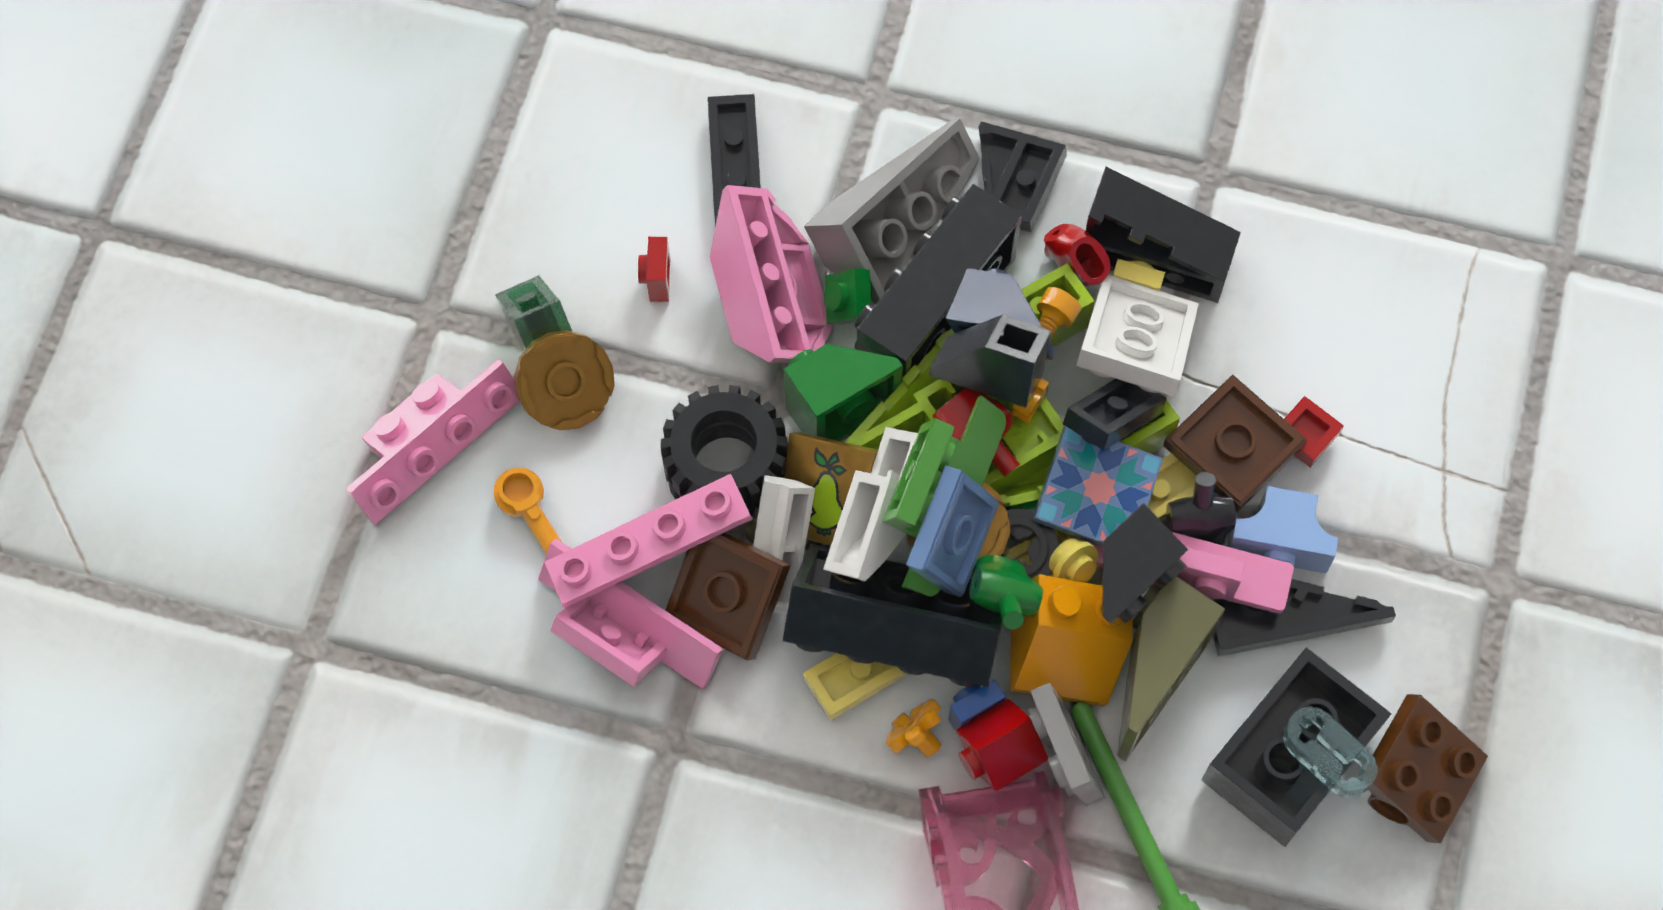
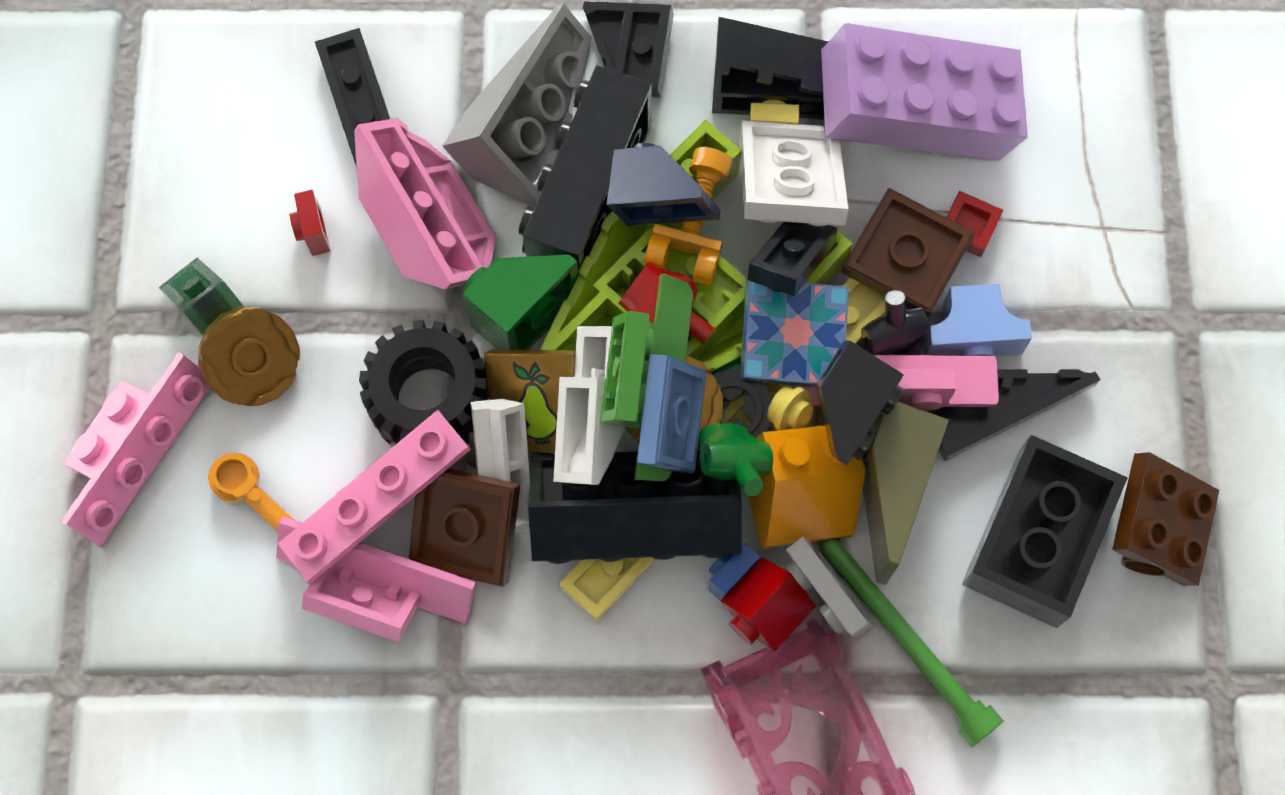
camera: 15 degrees left, 5 degrees up
green plate [824,268,871,325] -> none
light orange plant [885,699,941,757] -> none
black slope [929,315,1051,408] -> none
red piece [1043,223,1110,287] -> none
clear light blue beam [1283,707,1377,798] -> none
none -> lavender brick [821,23,1028,161]

